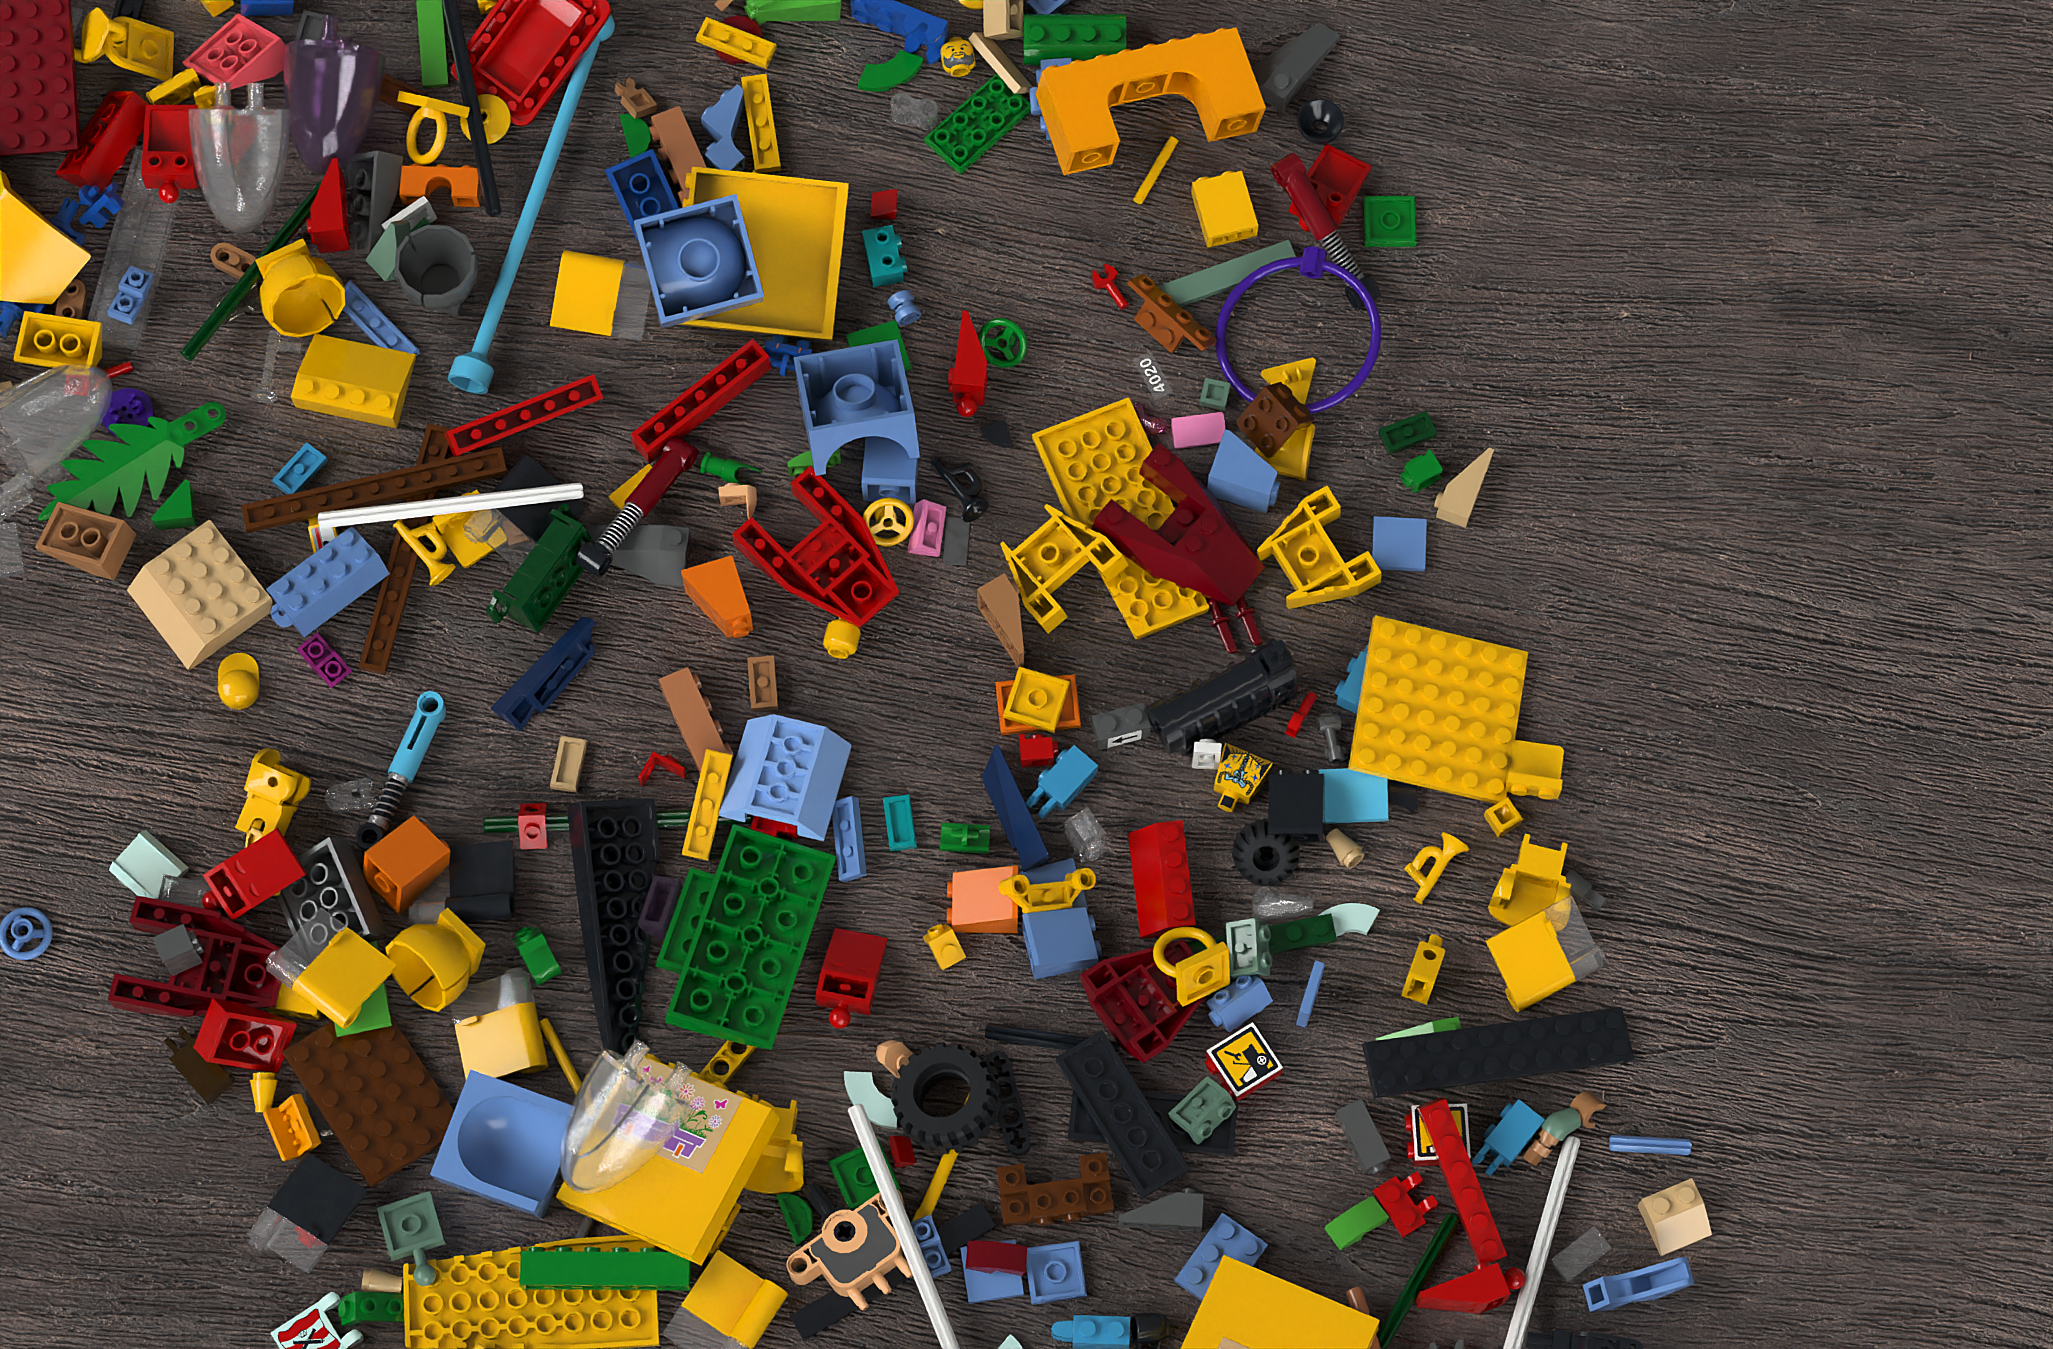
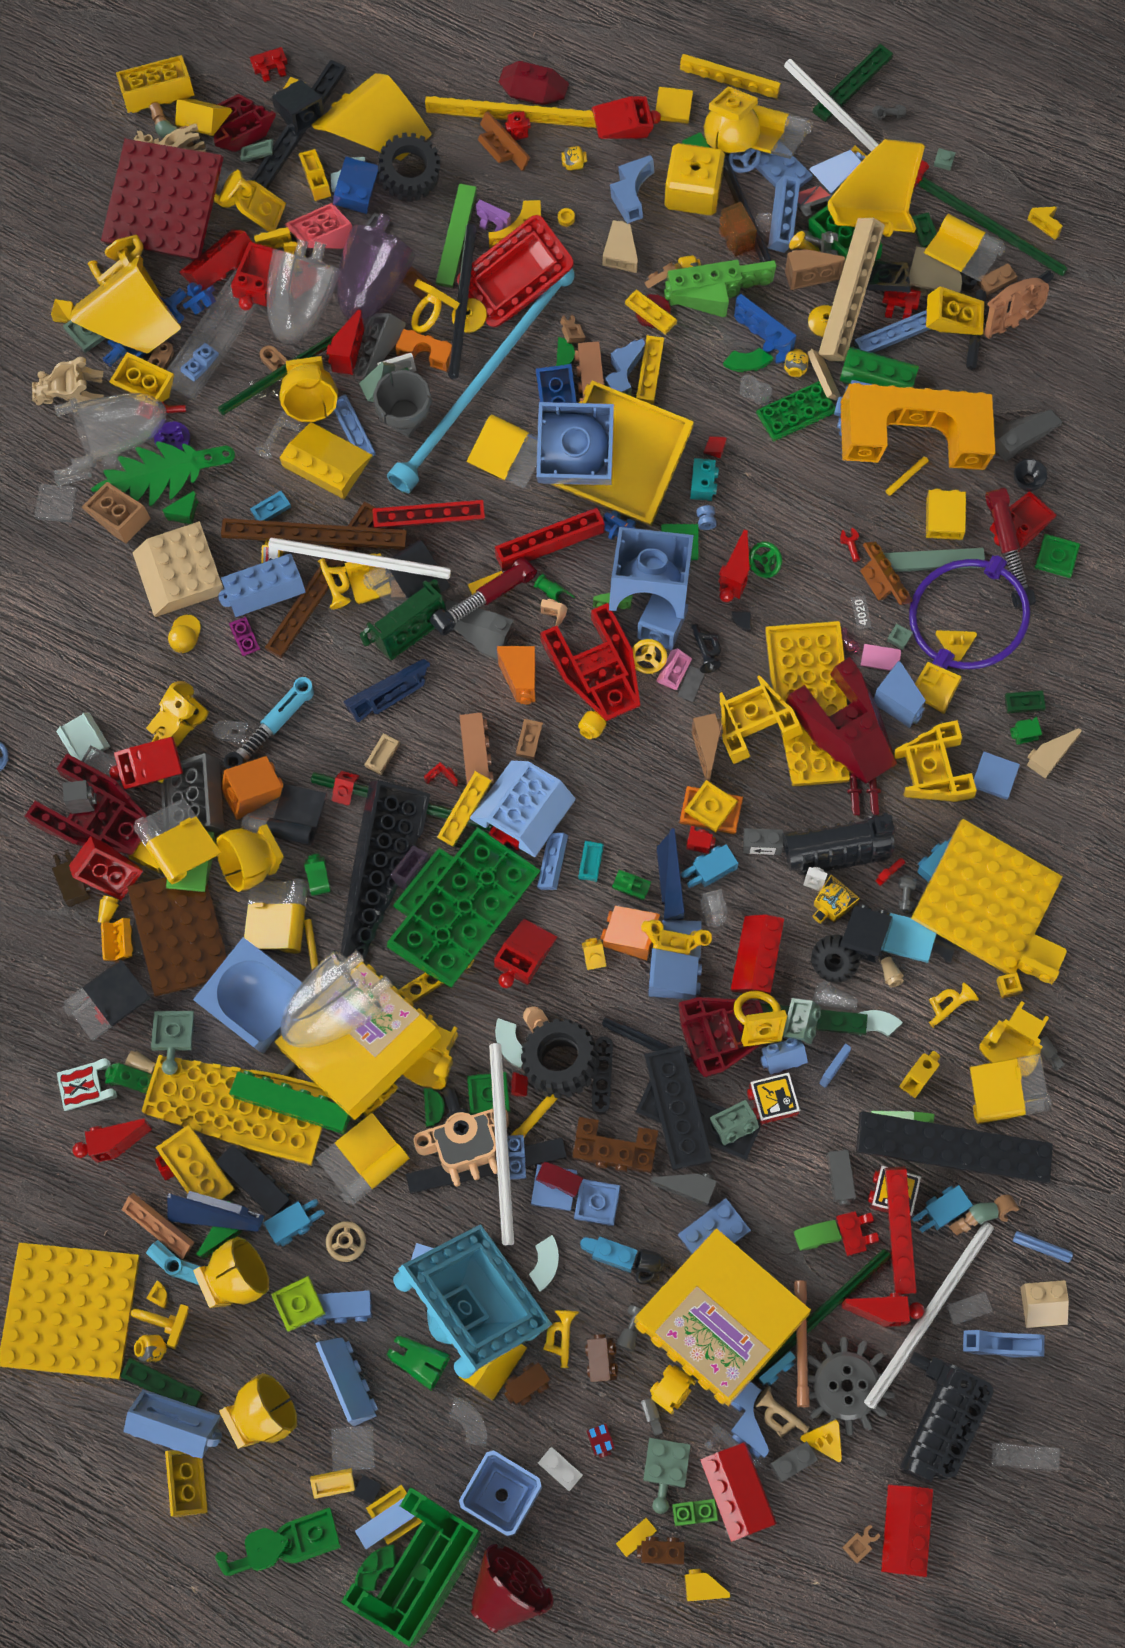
camera: 20 degrees right, 0 degrees up
reddish brown bracket [1237,382,1315,458] -> none

